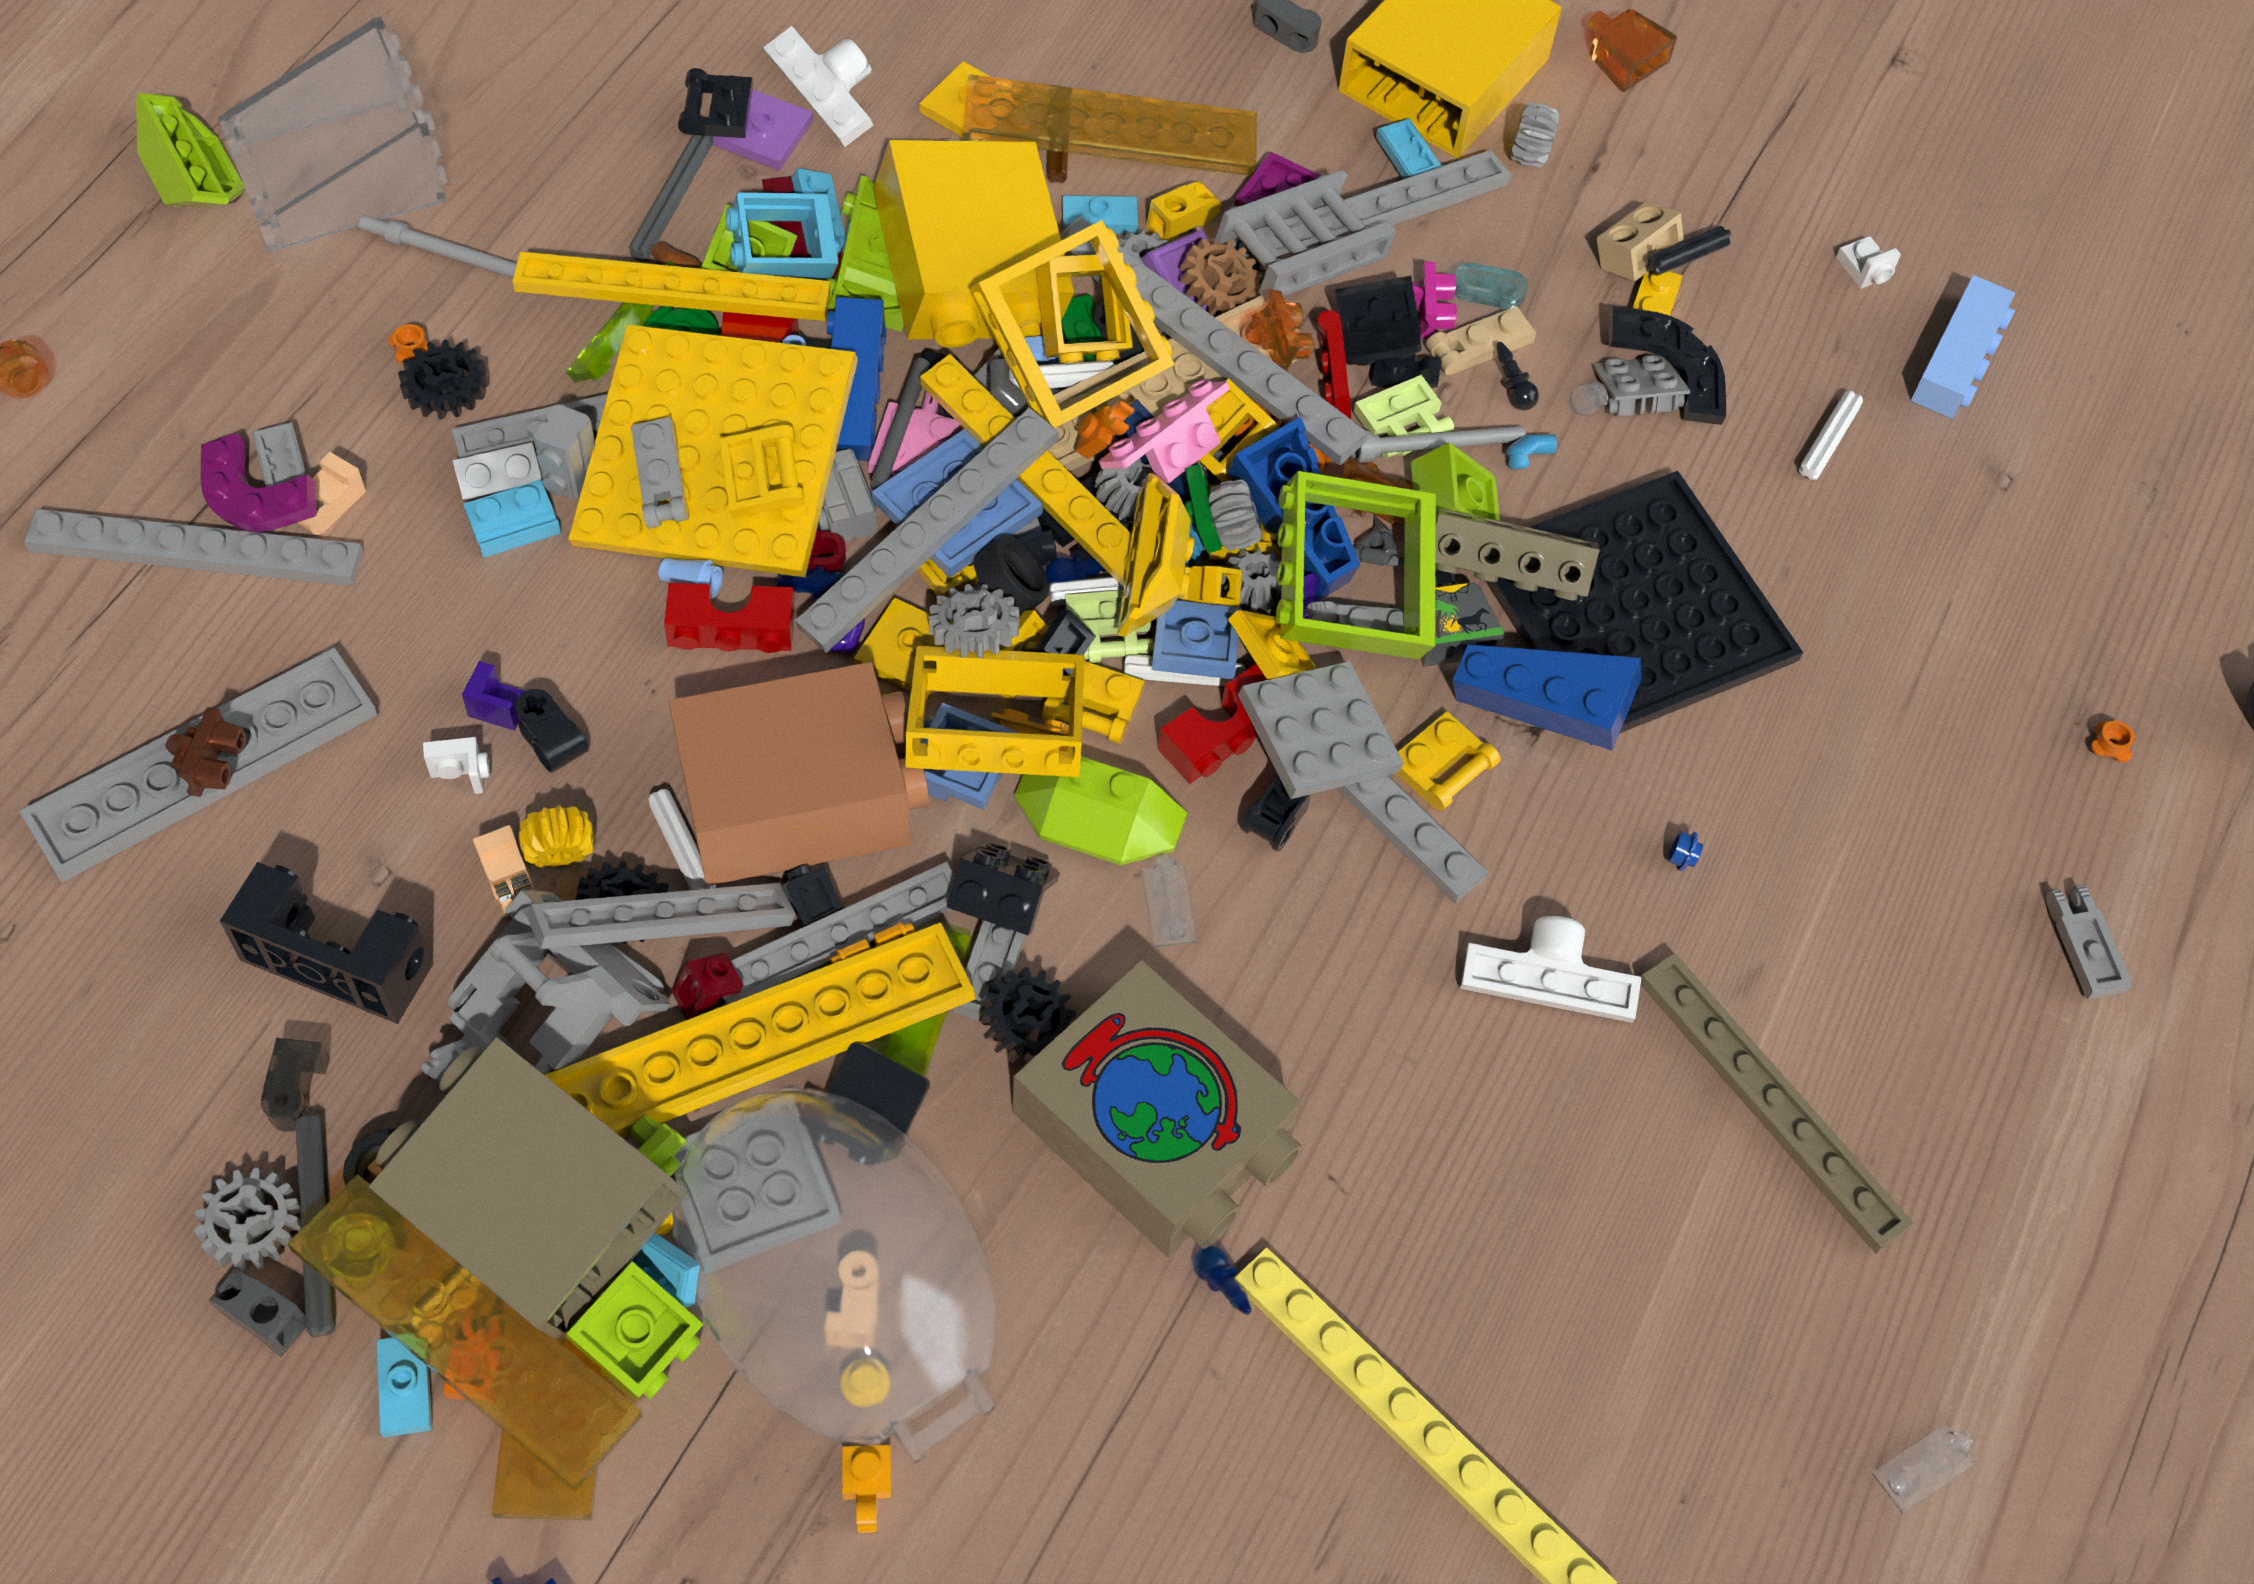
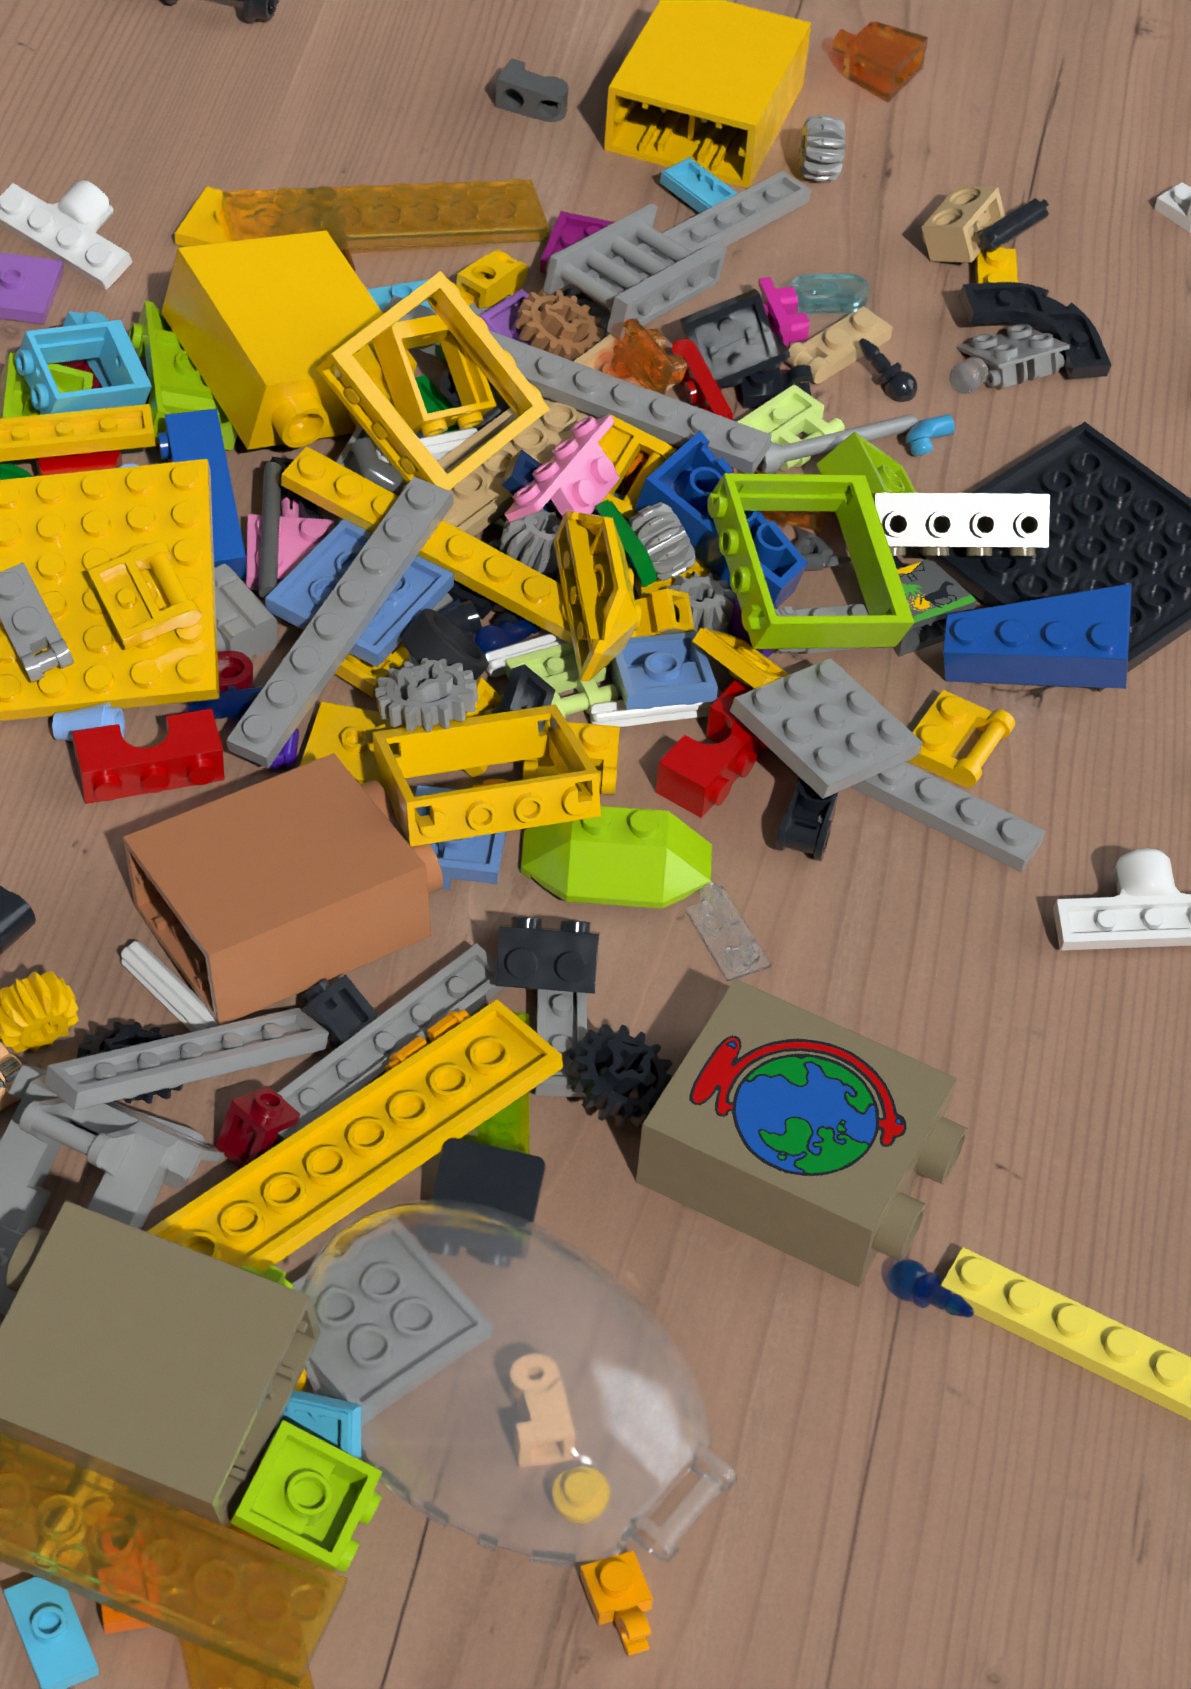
camera: 15 degrees left, 10 degrees down
orange plate [1075,401,1134,459] -> none

